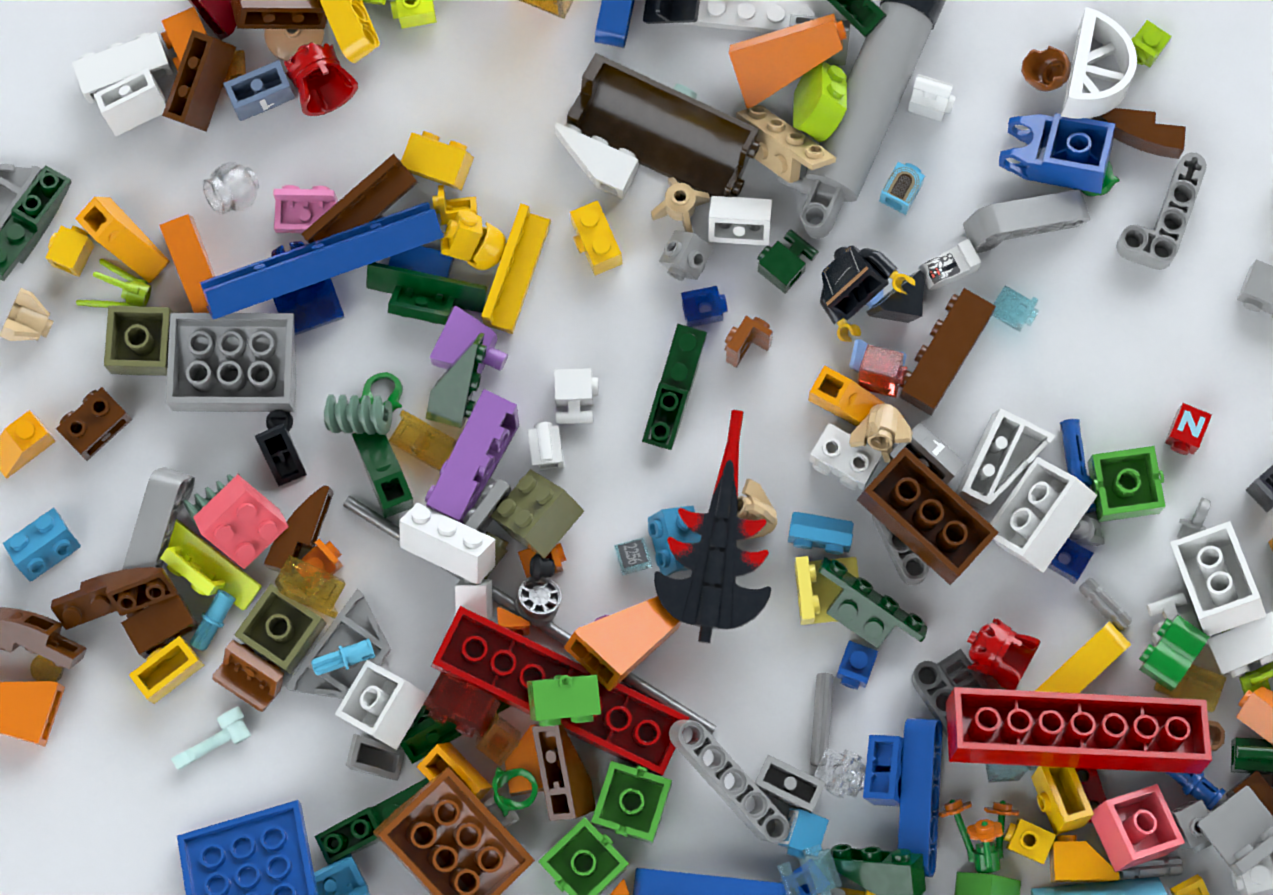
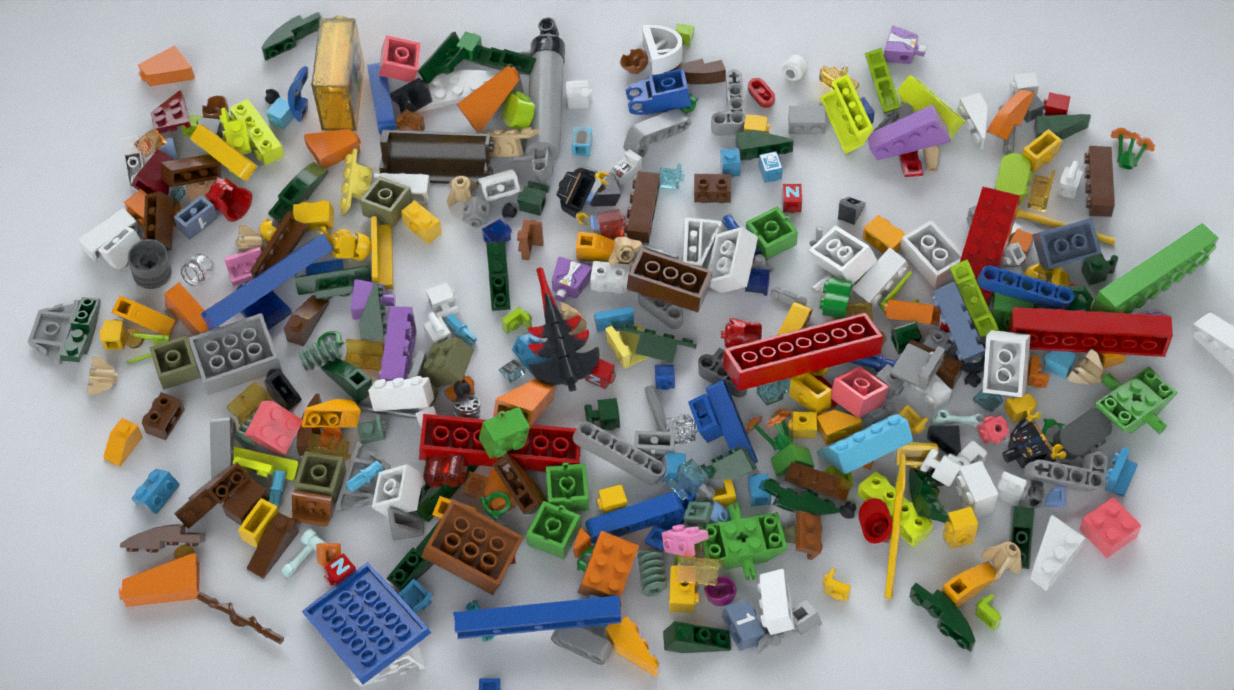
camera: 25 degrees left, 20 degrees down
none -> clear yellow tile [123,329,144,349]
none -> dark grey wheel [128,239,172,289]
none -> clear light blue slope [168,185,186,206]
none -> reddish brown piece [197,592,284,644]
none -> clear yellow panel [227,382,272,426]
none -> tan brick [236,225,265,254]
none -> reddish brown slope [247,512,299,579]
none -> yellow hair [259,217,277,243]
none -> dark green slope [268,162,329,223]
none -> reddish brown slope [283,295,330,347]
none -> light orange slope [301,399,361,428]
none -> orange slope [303,129,361,169]
none -> orange slope [316,543,341,567]
none -> red brick [324,553,356,586]
none -> light yellow bracket [339,148,373,216]
none -> sand green bracket [357,414,387,444]
none -> olive brick [360,176,413,227]
none -> clear orange bracket [396,109,425,131]
none -> medium azure axle [445,314,477,347]
none -> lime bracket [501,307,532,334]
none -> black piece [502,202,517,218]
none -> medium lavender torso [552,256,592,302]
none -> dark green brick [584,398,620,430]
none -> red brick [585,358,616,390]
none -> yellow brick [596,484,627,514]
none -> reddish brown brick [694,174,731,203]
none -> dark azure brick [720,148,741,177]
none -> dark green slope [736,130,794,161]
none -> yellow brick [744,114,771,134]
none -> red plate [748,78,775,108]
none -> dark azure brick [759,151,783,183]

